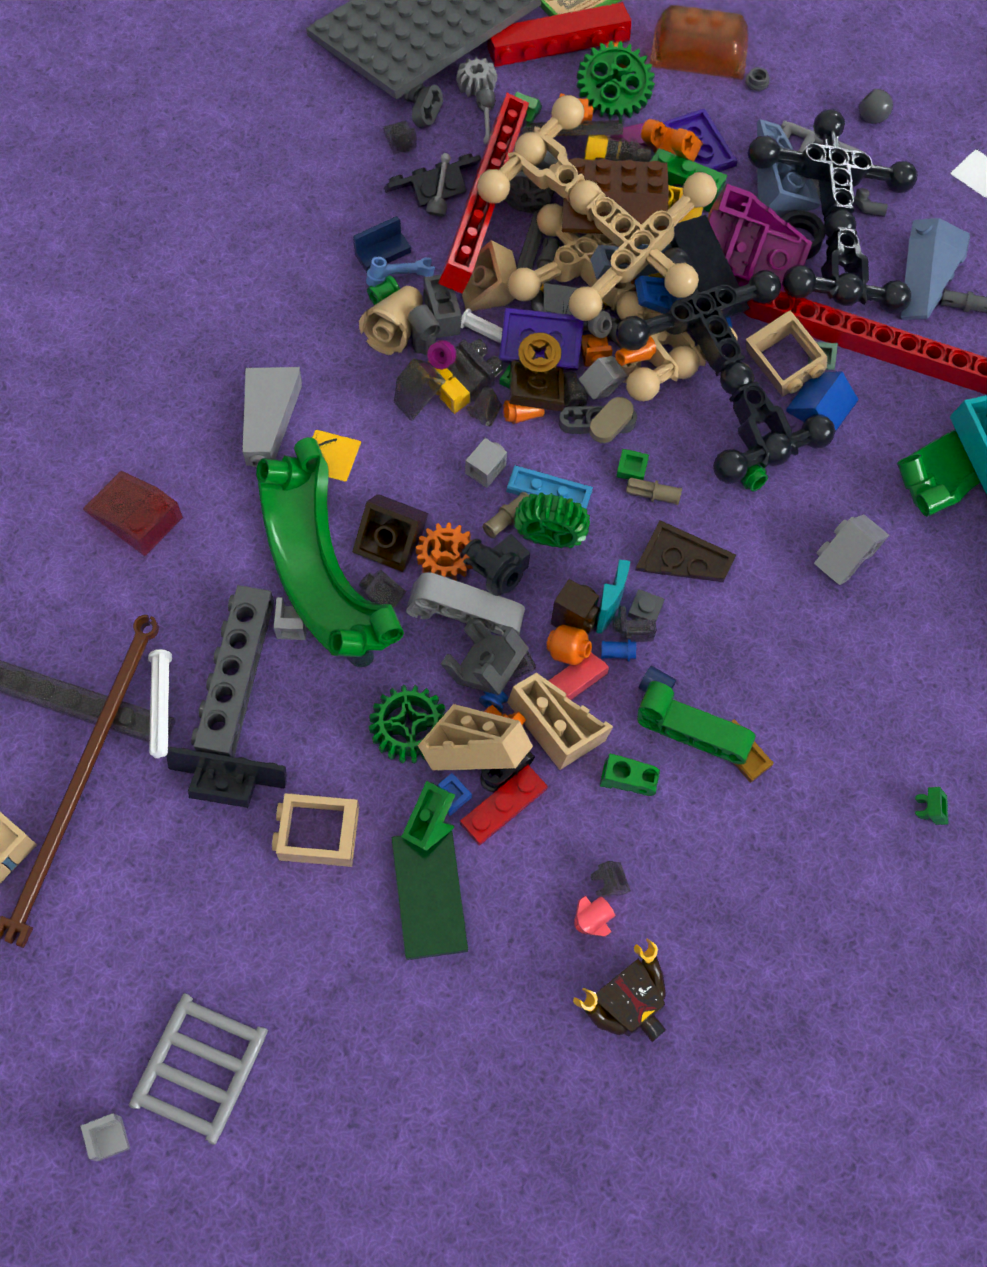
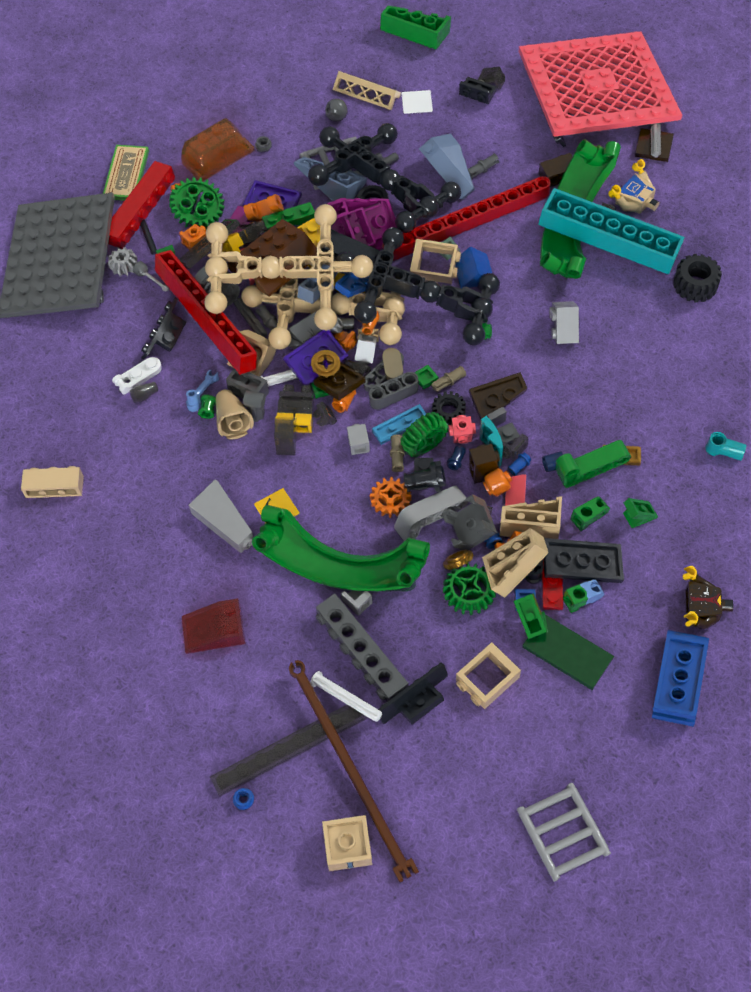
camera: 40 degrees left, 5 degrees down
light grey panel [81,1113,130,1161] -> none
dark brown slope [352,494,429,572] -> none
dark blue panel [353,216,411,273] -> none
clear smoke bracket [358,570,407,609] -> none
clear smoke bracket [383,120,417,154] -> none
dark grey beam [412,85,443,128] -> none
hinge [426,153,451,217] -> none
magenta tile [427,340,456,369] -> none
coral piece [574,896,615,936] -> none
clear smoke tile [590,860,631,897] -> none
green tile [915,787,948,825] -> none
none -> tan brick [21,466,84,498]
none -> white plate [112,357,162,395]
none -> clear smoke cone [129,382,158,403]
none -> black bar [140,219,157,255]
none -> tan fence [333,71,401,110]
none -> dark grey beam [369,372,418,410]
none -> black tyre [432,391,466,425]
none -> pearl gold gear [443,550,474,570]
none -> dark blue pin [447,446,466,471]
none -> coral brick [448,415,476,444]
none -> flat silver tile [487,407,507,427]
none -> black plate [543,538,624,583]
none -> leg [563,580,604,613]
none -> green slope [623,498,658,528]
none -> blue hinge [652,630,709,727]
none -> teal piece [705,432,747,461]

